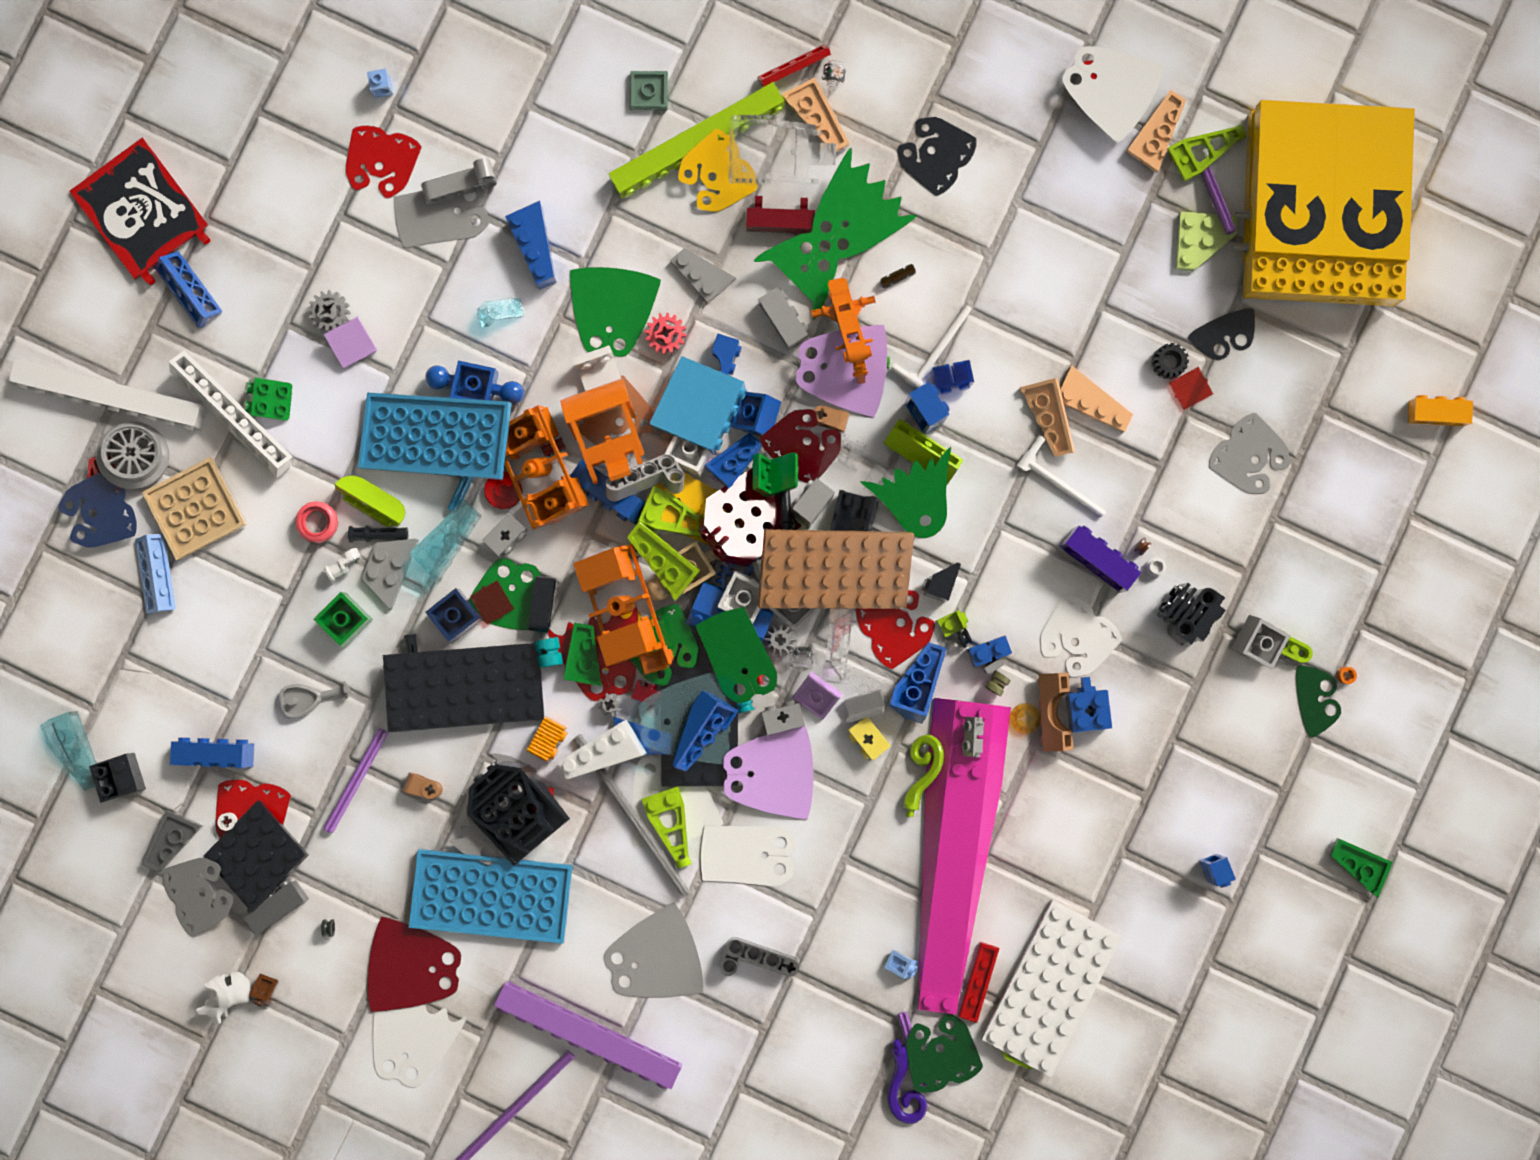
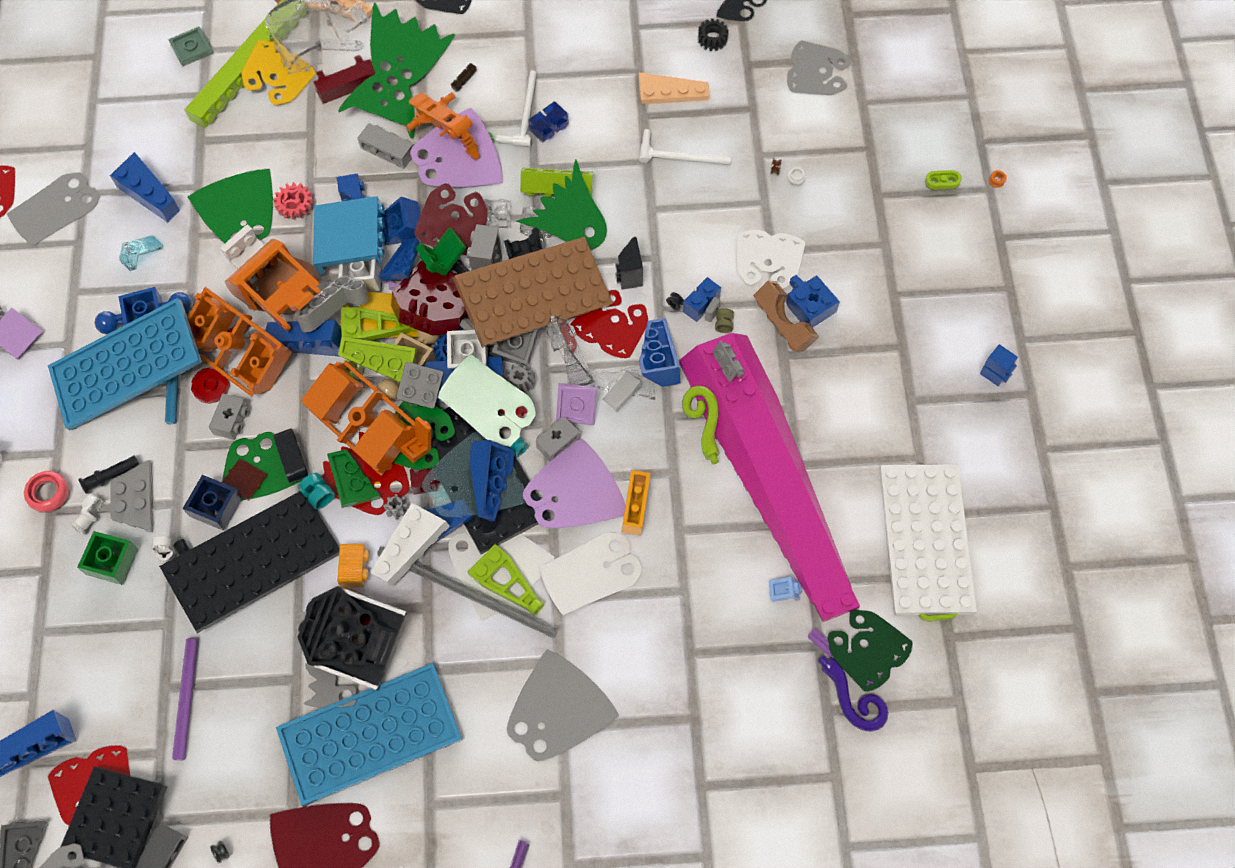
camera: 25 degrees left, 20 degrees down
white bush [218,813,238,831] -> none
light grey piece [279,681,350,719] -> none
lime brick [335,476,405,527] -> none
medium nougat piece [403,772,443,799] -> none
clear light blue wedge [409,500,482,582] -> none
light grey beam [421,158,497,204] -> none
medium lavender brick [494,981,683,1090] -> none
light grey wing [670,248,736,304] -> none
dark grey beam [720,937,799,977] -> none
clear head [789,646,817,671] -> none
medium nougat piece [814,405,850,433] -> none
light yellow brick [848,717,891,760] -> none
blue brick [904,382,950,435] -> none
lime bracket [937,610,968,637] -> none
red tile [958,941,1000,1023] -> none
clear yellow gear [1010,703,1041,734] -> none
light nougat wing [1019,378,1075,457] -> none
dark purple brick [1059,525,1142,593] -> none
black piece [1156,583,1226,646] -> none
clear red piece [1169,367,1214,410] -> none
light grey slope [1231,615,1291,669] -> none
dark green piece [1296,665,1341,738] -> none
green wing [1329,838,1393,898] -> none
none -> white connector [152,536,178,564]
none -> light grey bracket [396,362,443,409]
none -> light orange brick [621,470,651,536]

